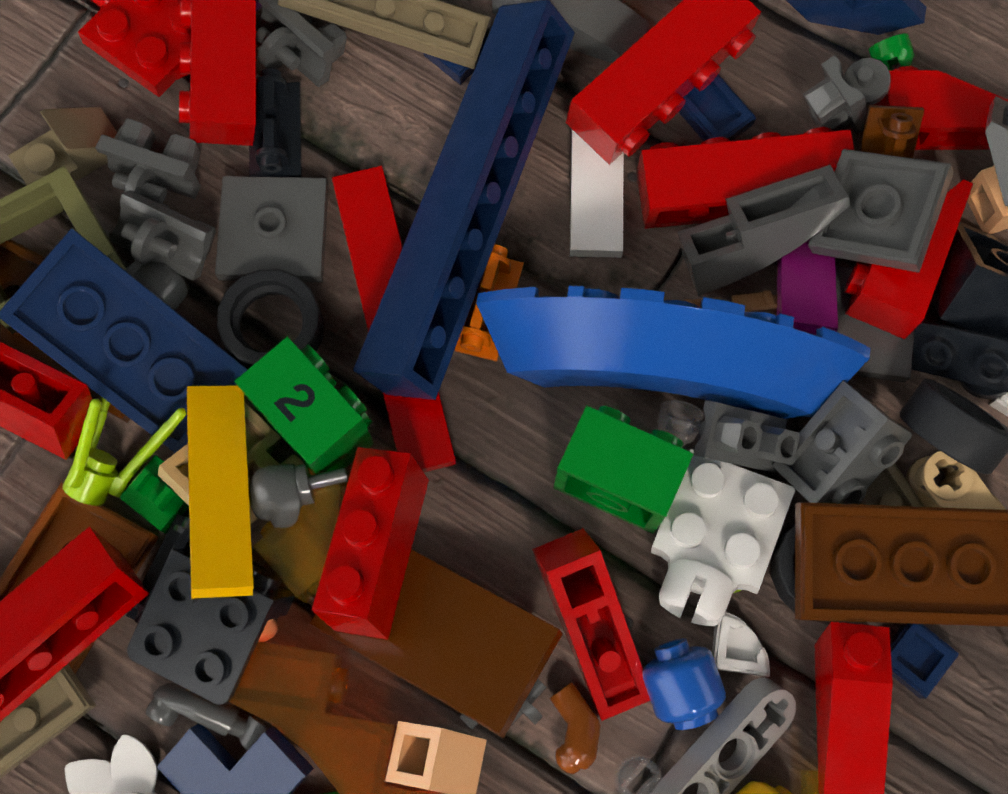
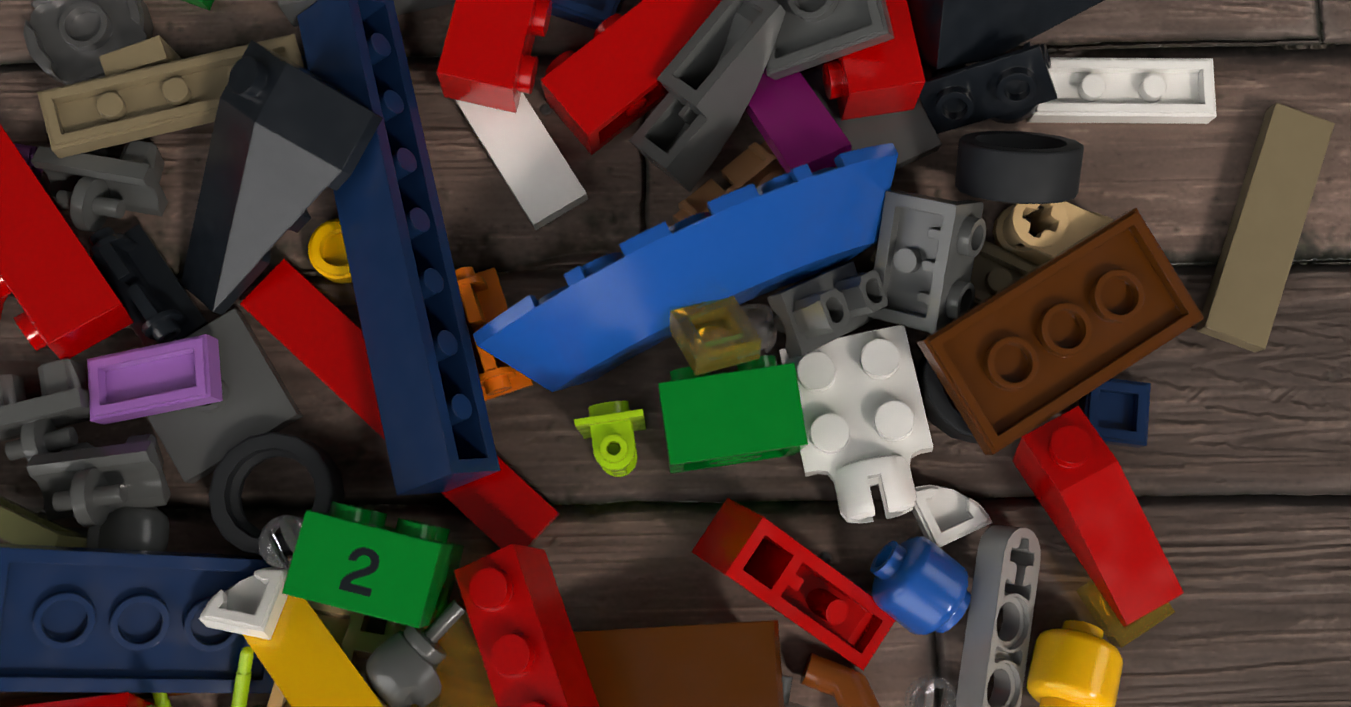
camera: 35 degrees left, 5 degrees up
none -> medium lavender tile [87,334,223,425]
none -> black wedge [181,40,383,315]
none -> white tile [199,567,289,640]
none -> clear hinge [258,515,304,569]
none -> yellow tile [308,218,352,284]
none -> lime hinge [574,401,646,477]
none -> clear yellow plate [670,296,762,375]

